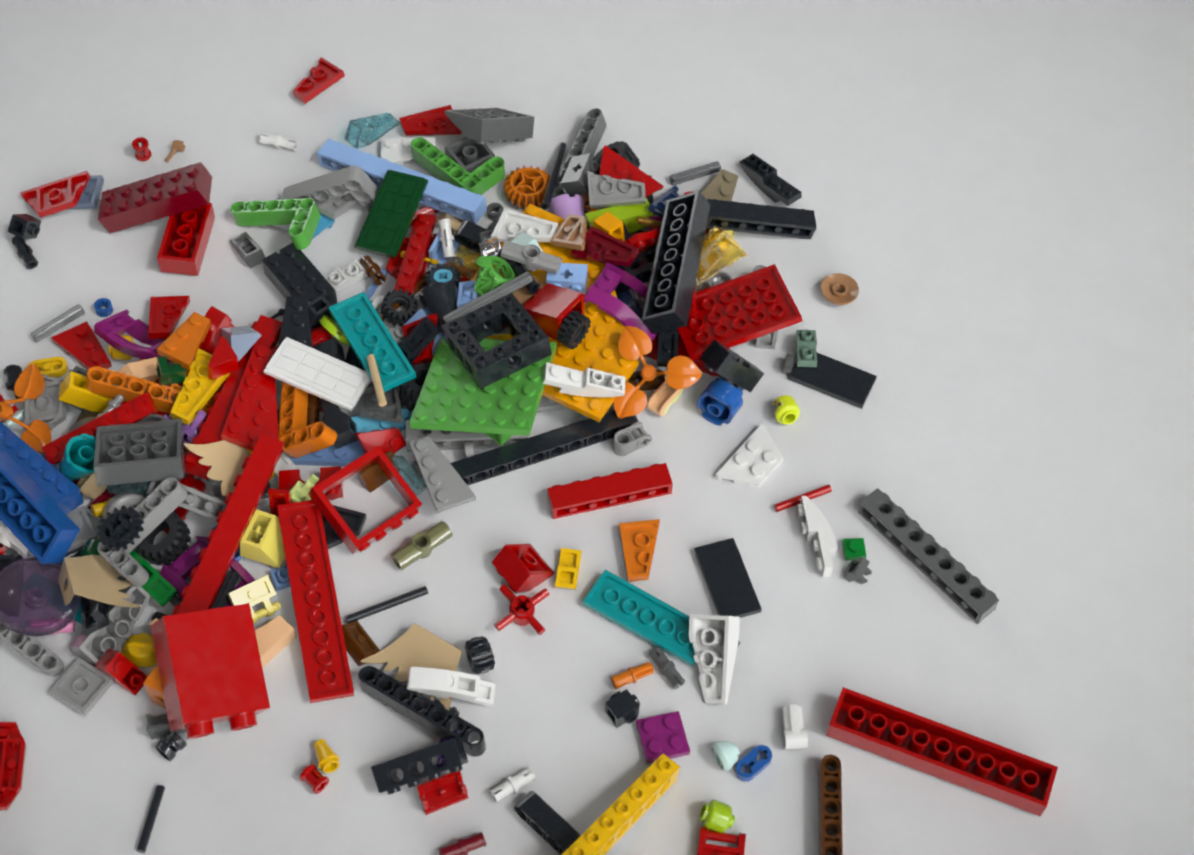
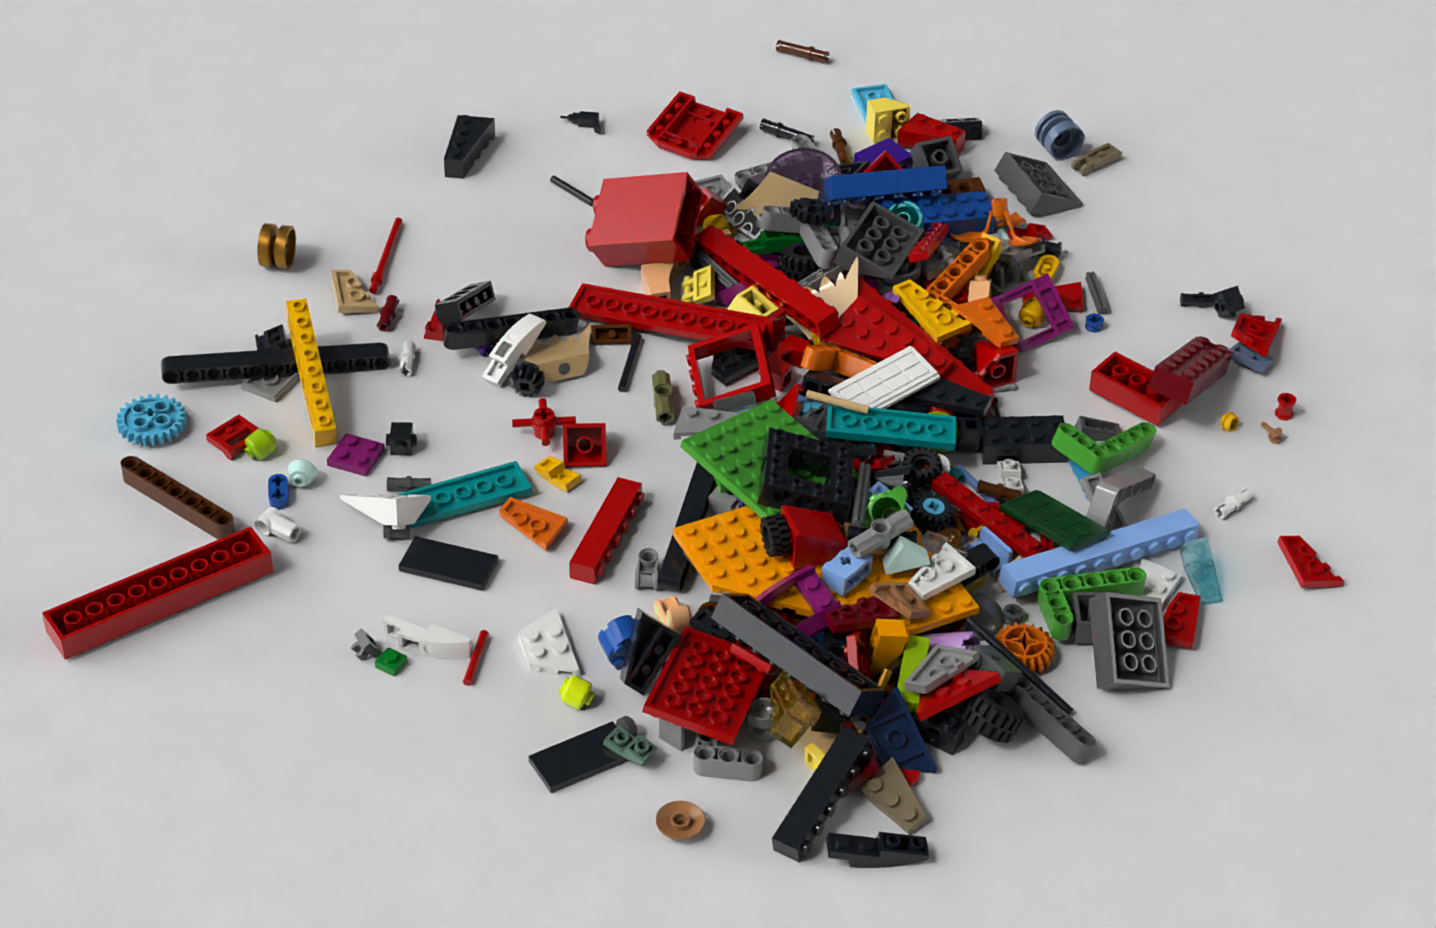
camera: 125 degrees right, 15 degrees down
red wing [148,296,190,339] -> none
dark green panel [156,357,186,386] -> none
red slope [208,336,239,380] -> none
slope [221,326,262,362] -> none
yellowish green plate [290,474,319,503] -> none
red bush [299,764,330,794] -> none
yellow cone [313,739,340,773] -> none
white pin [438,219,455,258] -> none
white slope [543,362,625,397] -> none
orange axle [611,662,654,689] -> none
orange plant [614,326,702,419] -> none
axle [670,161,721,185] -> none
dark grey brick [858,488,999,624] -> none

